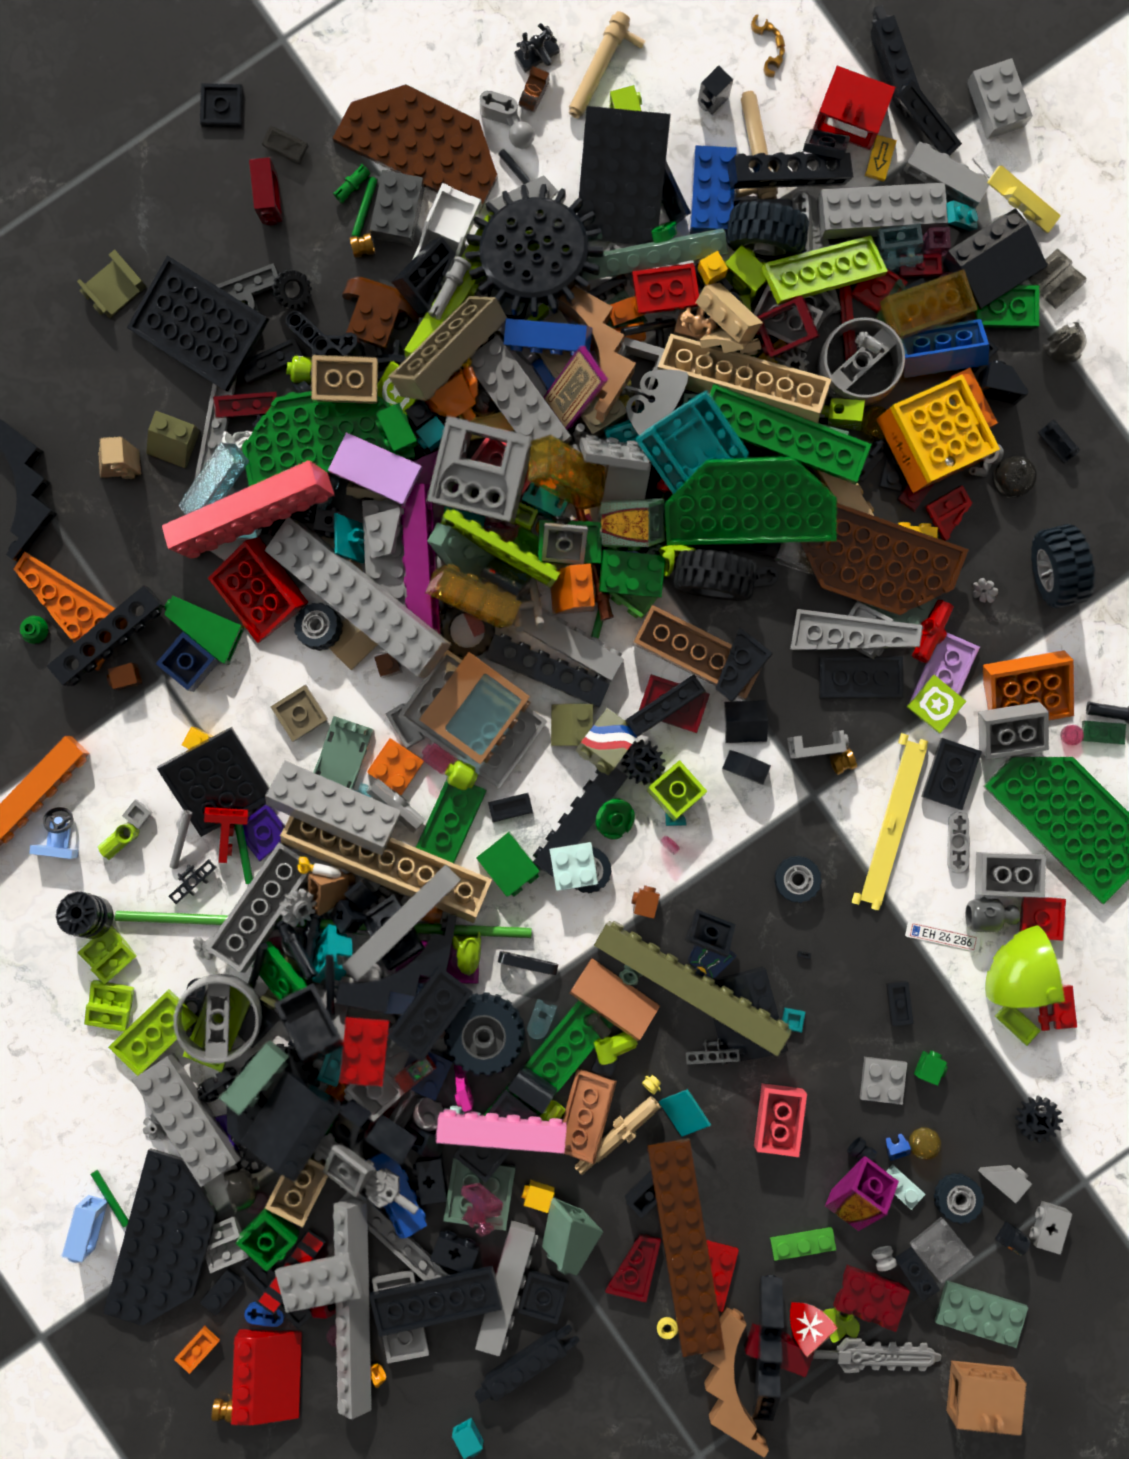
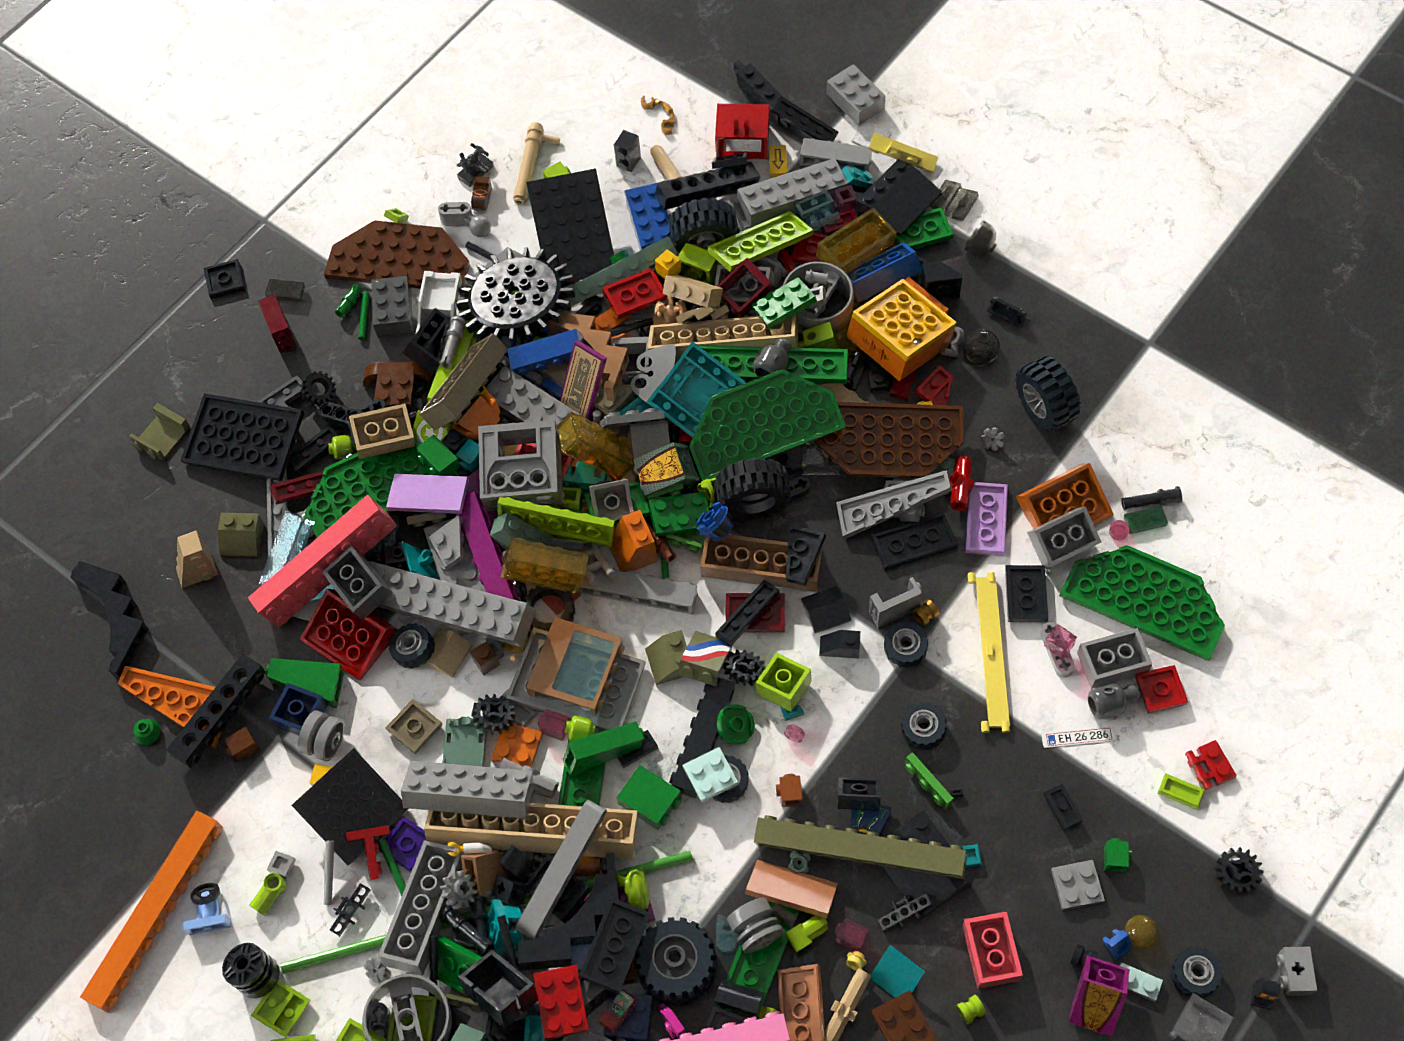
camera: 10 degrees left, 25 degrees down
pearl gold wheel [350,233,375,258] -> none
black brick [485,633,610,708] -> none
black beam [497,951,559,975] -> none
black plate [661,161,691,224] -> none
lime tile [907,675,966,733] -> none
light grey slope [978,1165,1032,1203] -> none
lime brick [985,925,1065,1008] -> none
none -> light grey wheel [298,710,345,761]
none -> dark grey brick [322,546,393,619]
none -> lime tile [384,208,409,224]
none -> black gear [471,694,516,735]
none -> green slope [563,722,645,777]
none -> blue cone [696,502,735,541]
none -> light grey wheel [727,897,784,953]
none -> plate [751,277,817,329]
none -> dark grey piece [753,338,792,378]
none -> light grey plate [808,286,826,309]
none -> clear pink brick [834,917,869,952]
none -> black wheel [884,621,928,668]
none -> bright green plate [905,752,954,810]
none -> lime wheel [956,995,986,1025]
none -> clear pink panel [1044,624,1077,659]

